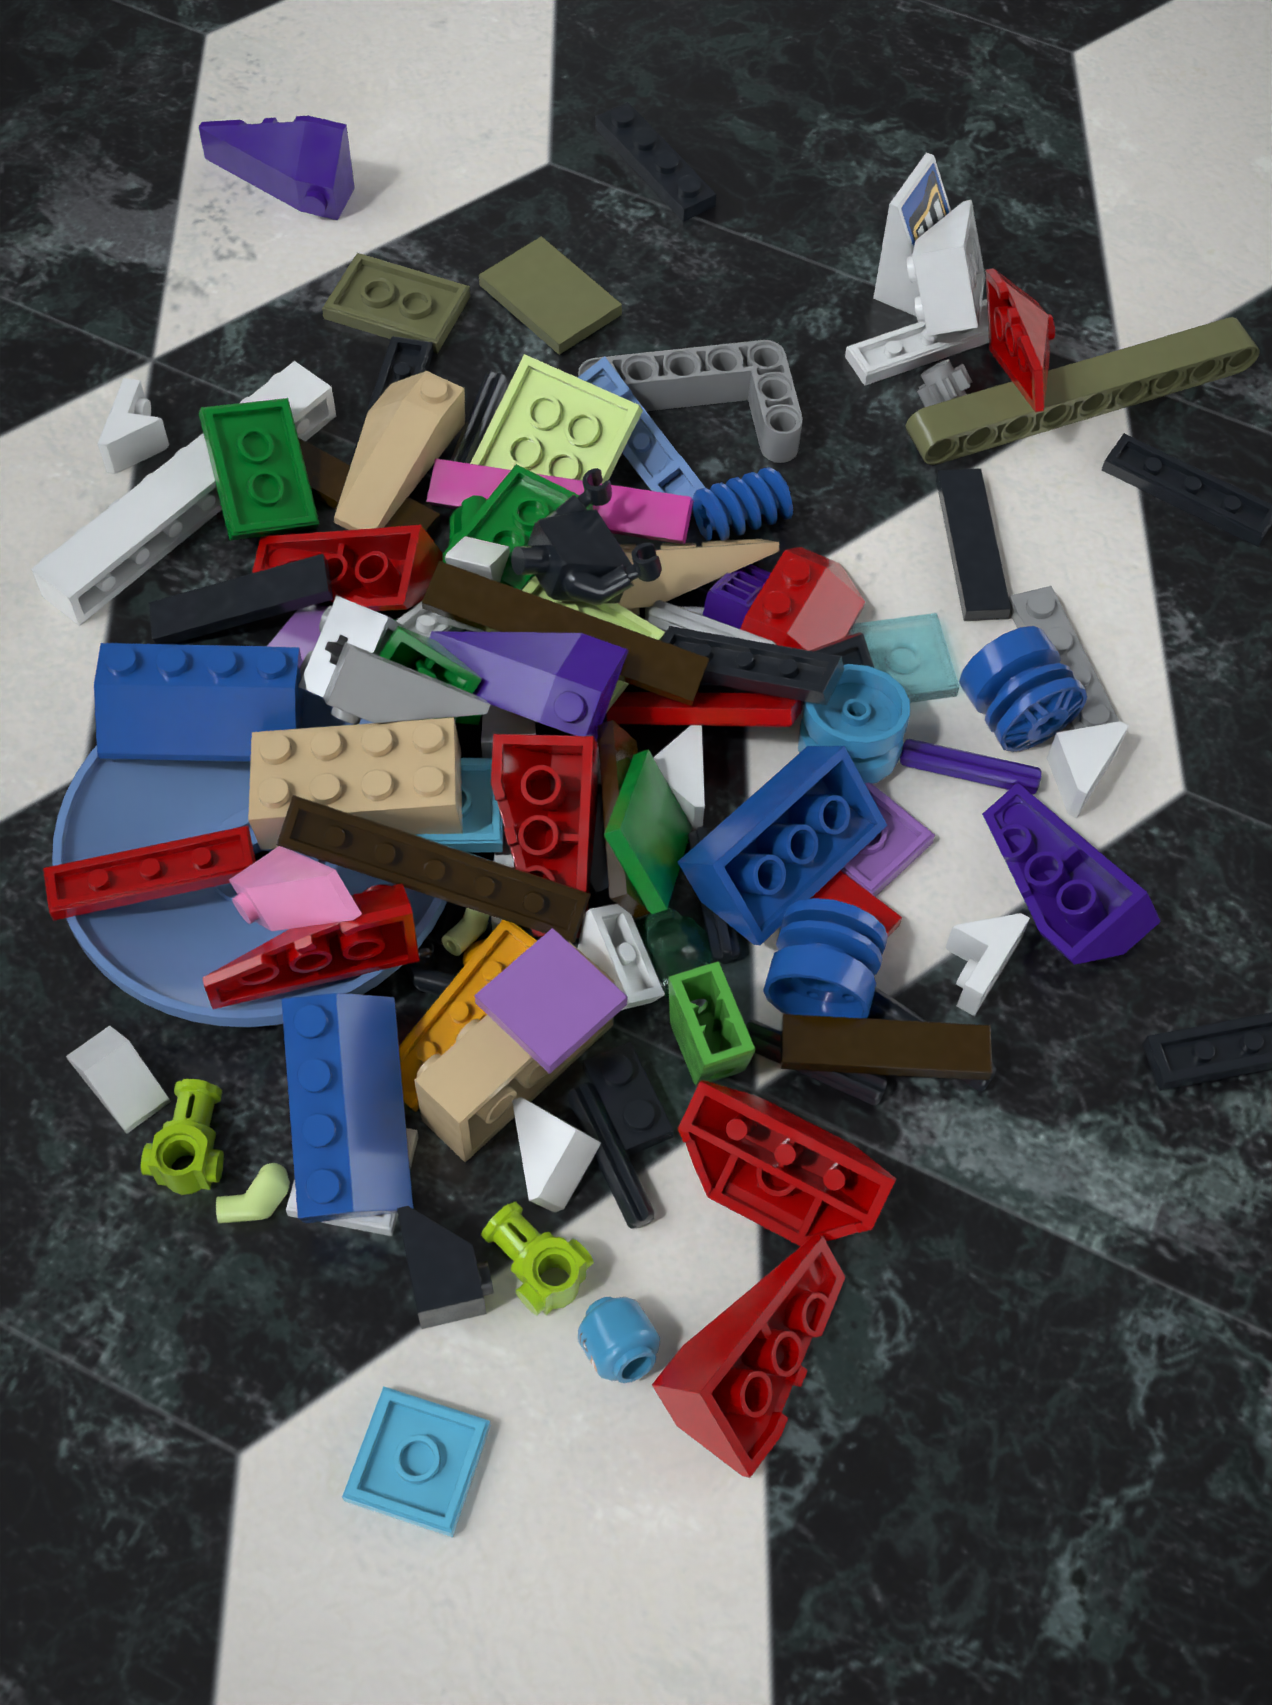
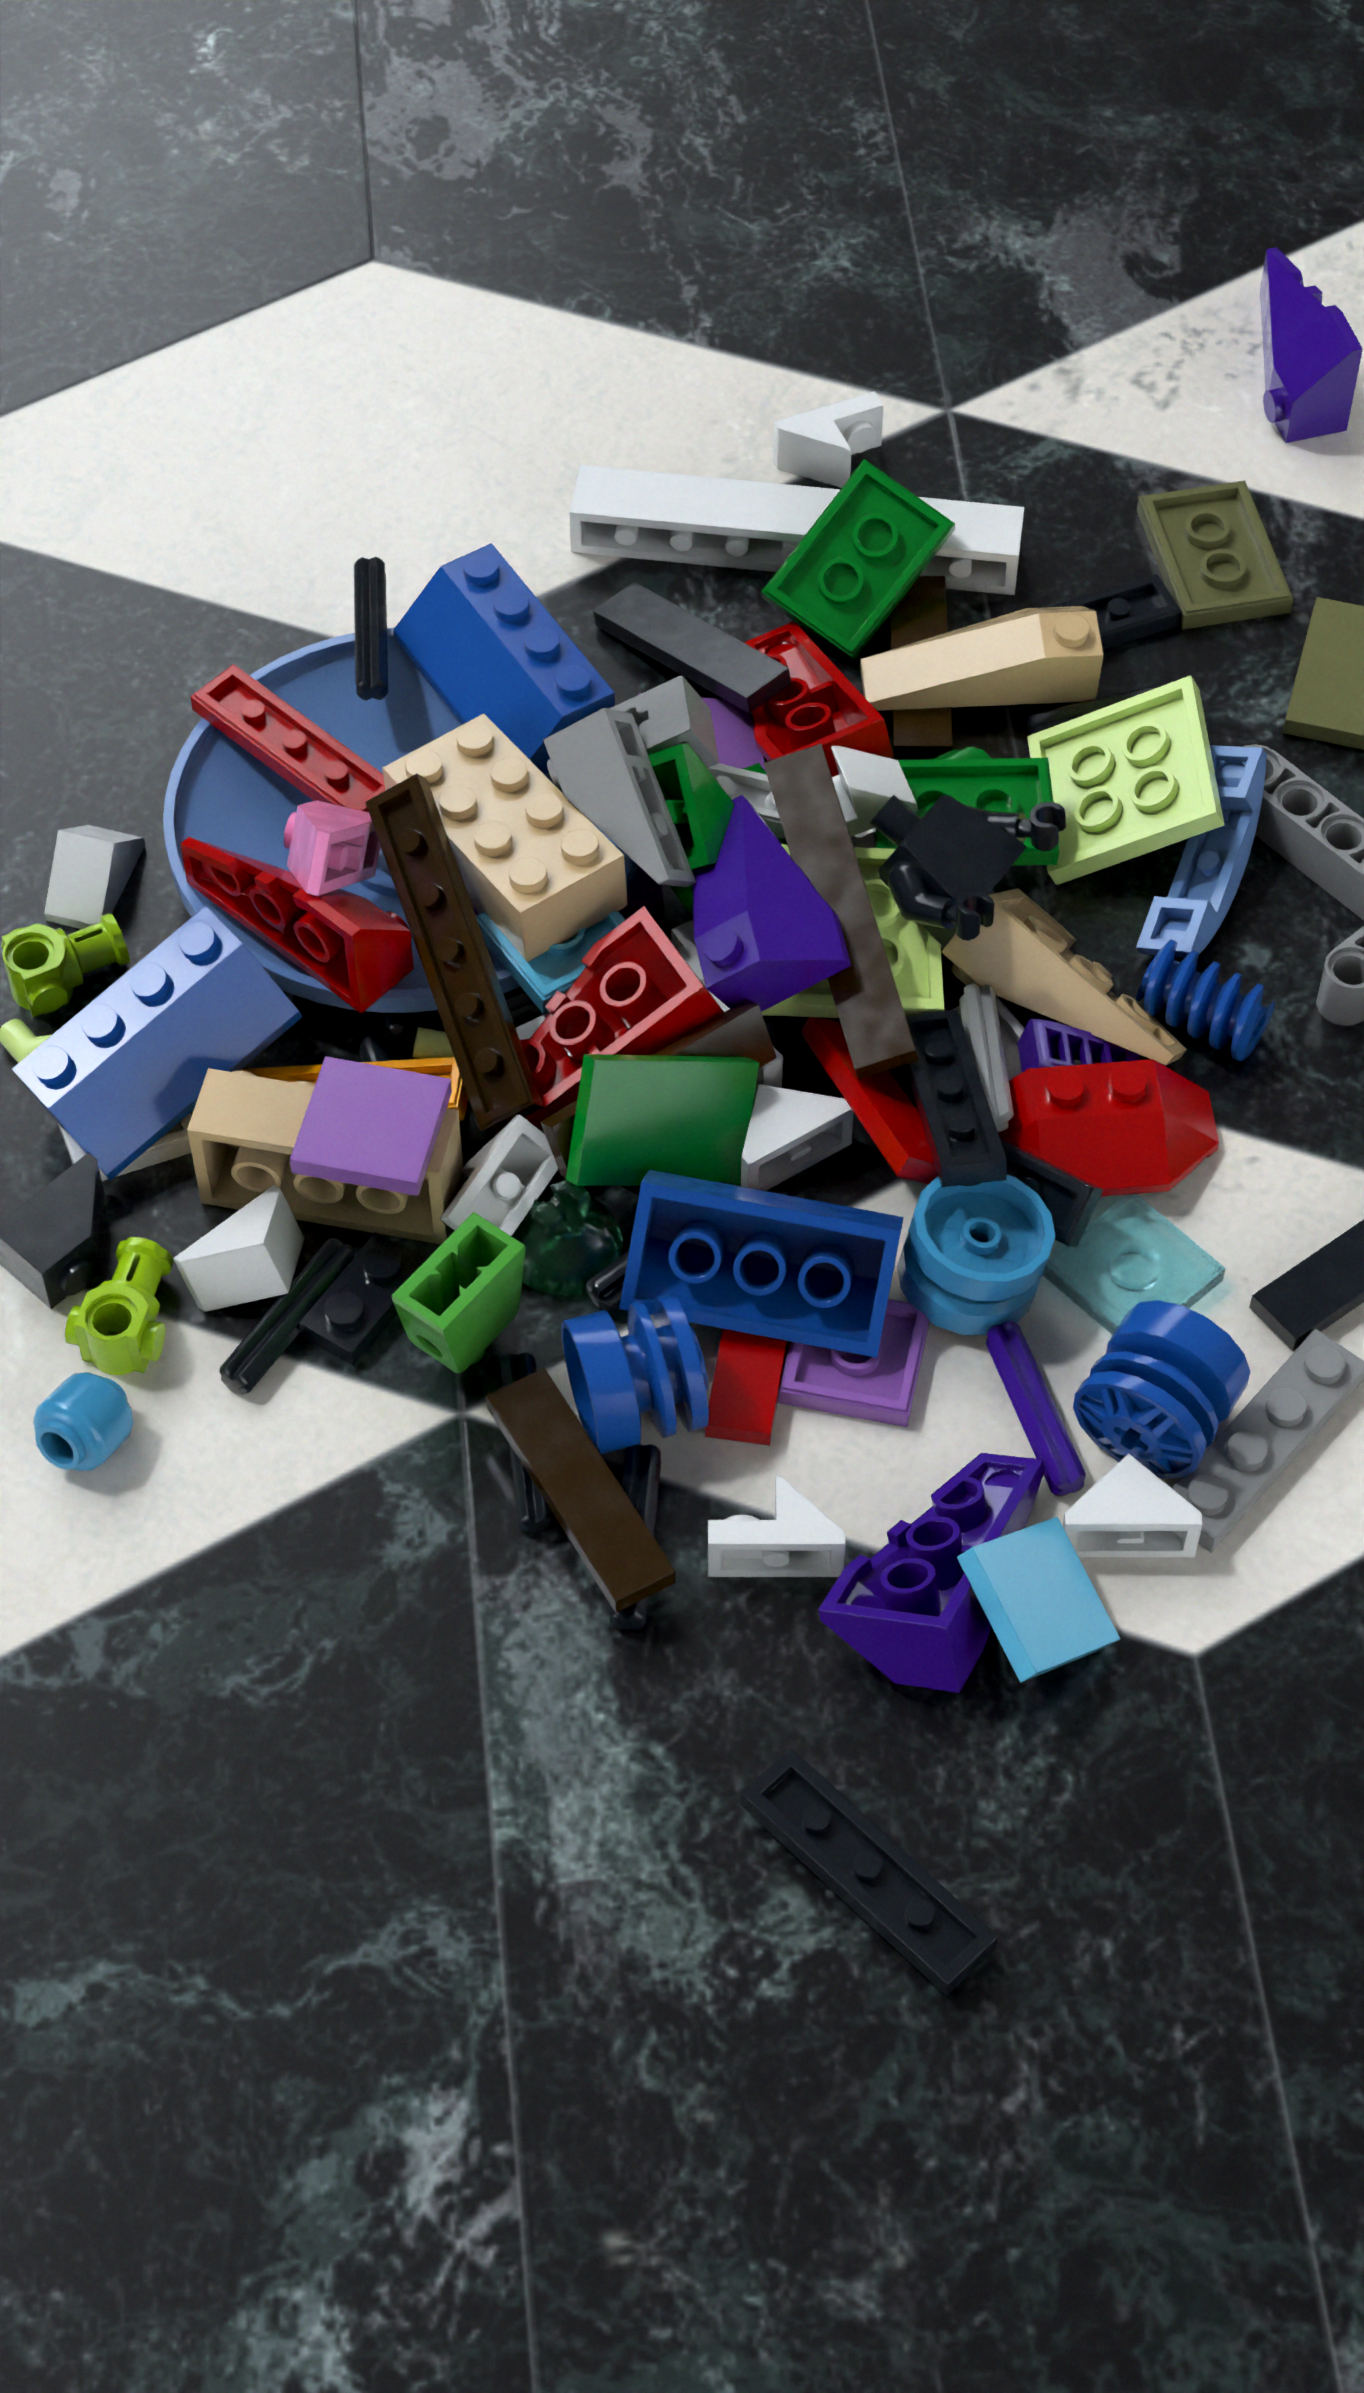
camera: 60 degrees right, 5 degrees down
dark pink tile [426,459,694,545] -> none
red wedge [652,1235,845,1478] -> none
red wedge [678,1080,896,1246] -> none
none -> black axle [354,556,388,701]
none -> medium azure tile [957,1516,1120,1683]

